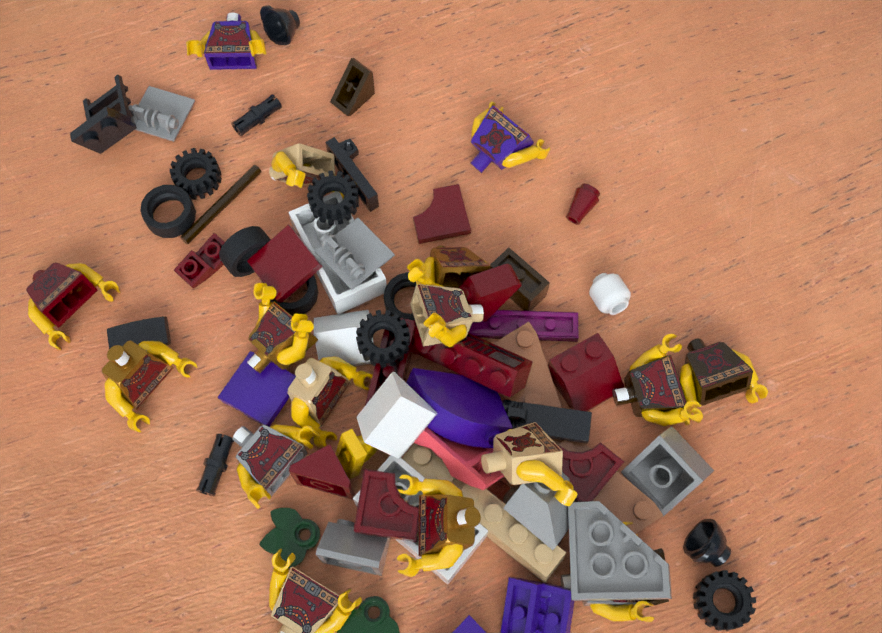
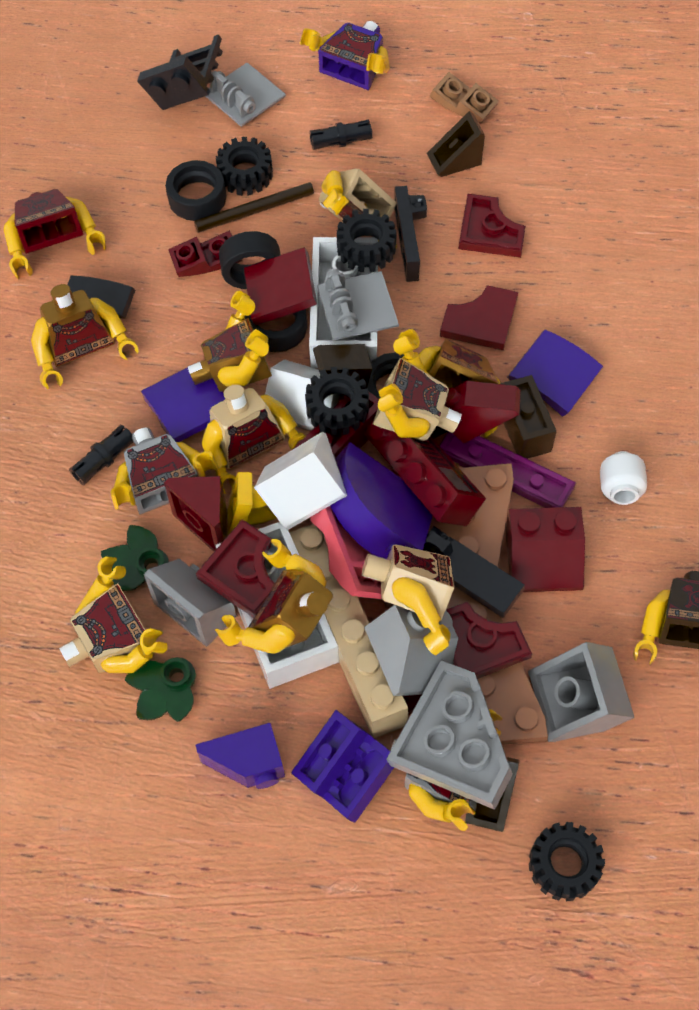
camera: 30 degrees right, 5 degrees down
black piece [260,5,300,45] -> none
torso [470,102,551,173] -> none
dark red cone [566,183,600,225] -> none
torso [612,334,703,427] -> none
black piece [683,519,731,567] -> none
none -> dark brown slope [313,344,372,389]
none -> medium nougat slope [429,72,499,123]
none -> dark red tile [458,194,526,258]
none -> dark purple slope [507,330,603,417]

